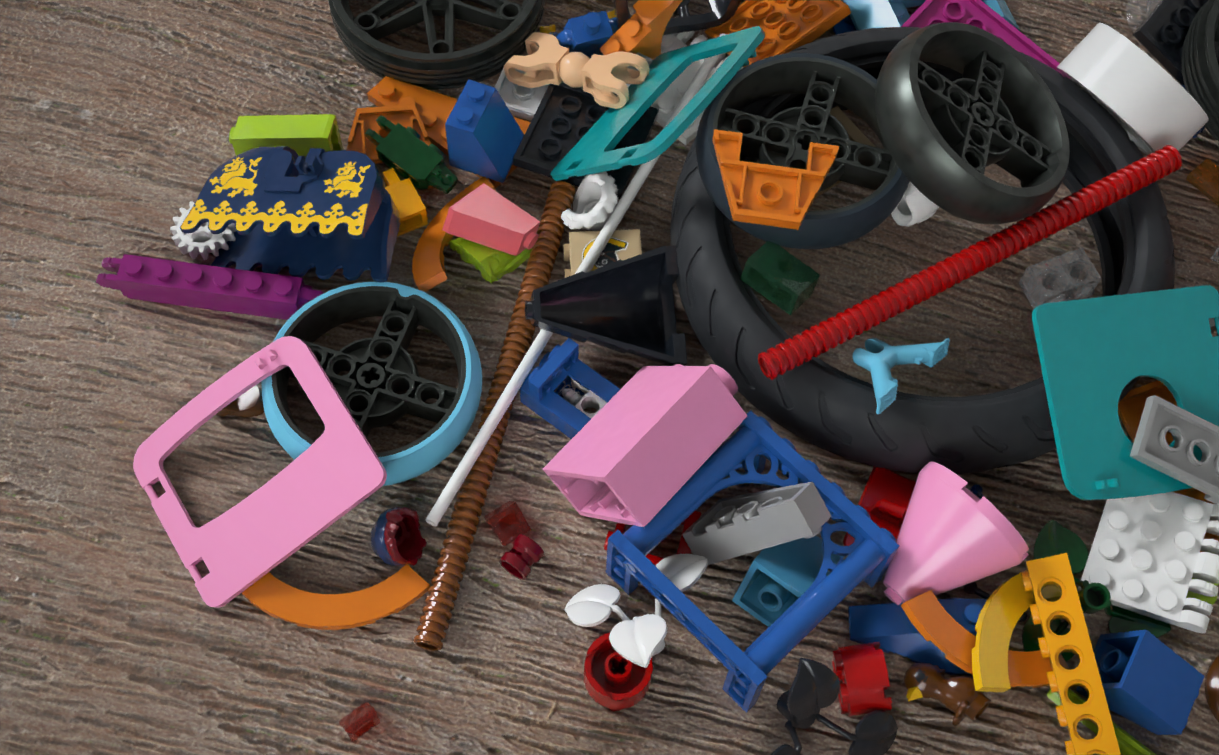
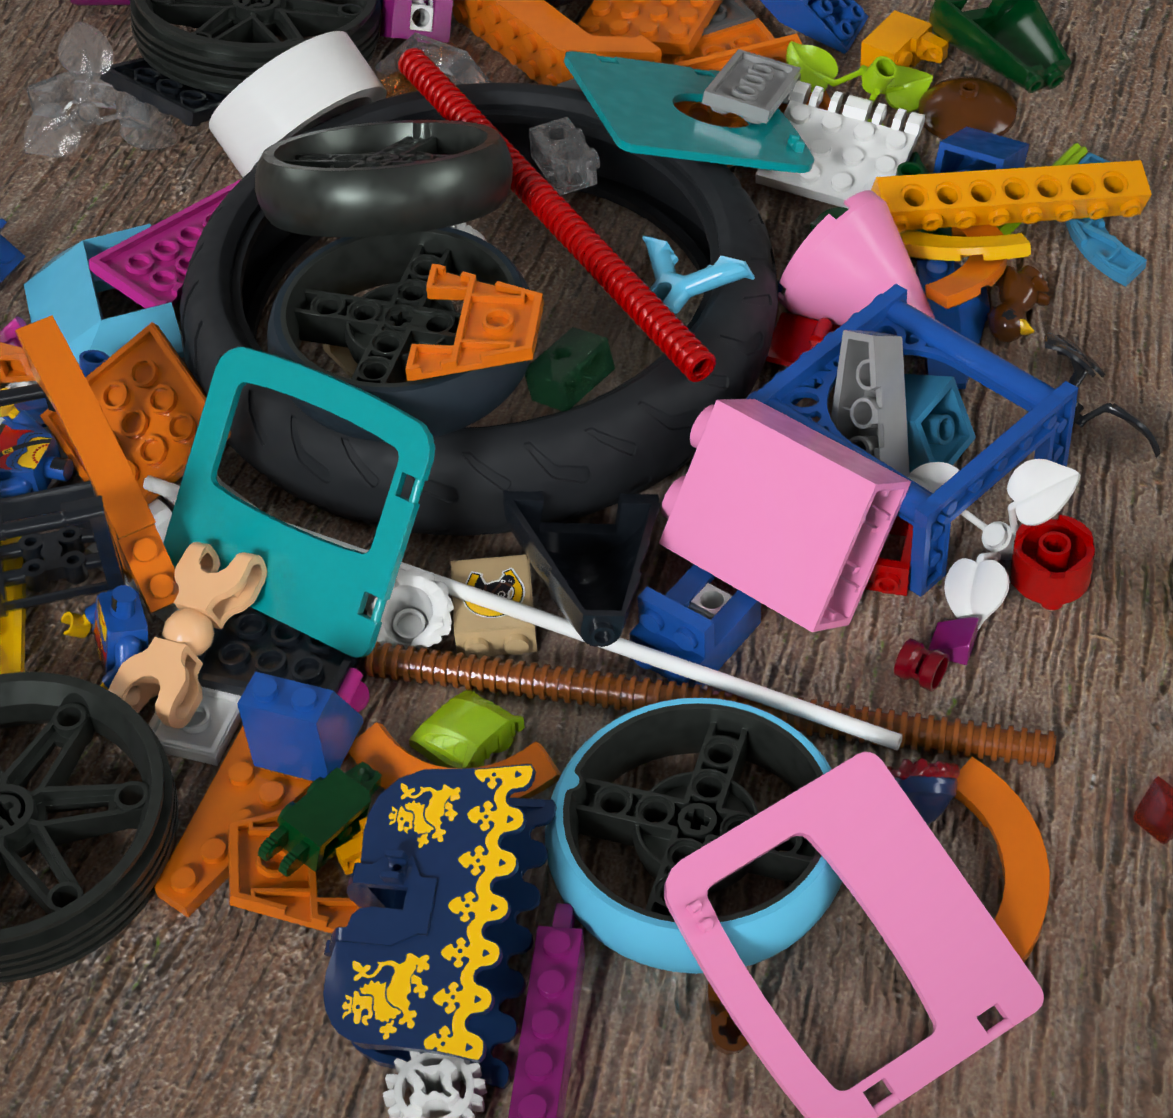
camera: 85 degrees left, 15 degrees down
lime slope [229,114,343,158] -> none
coral slope [442,183,540,256] -> none
clear red slope [484,501,531,546] -> none
red brick [832,642,892,716] -> none
none -> dark pink plate [337,668,370,712]
none -> magenta slope [928,617,979,665]

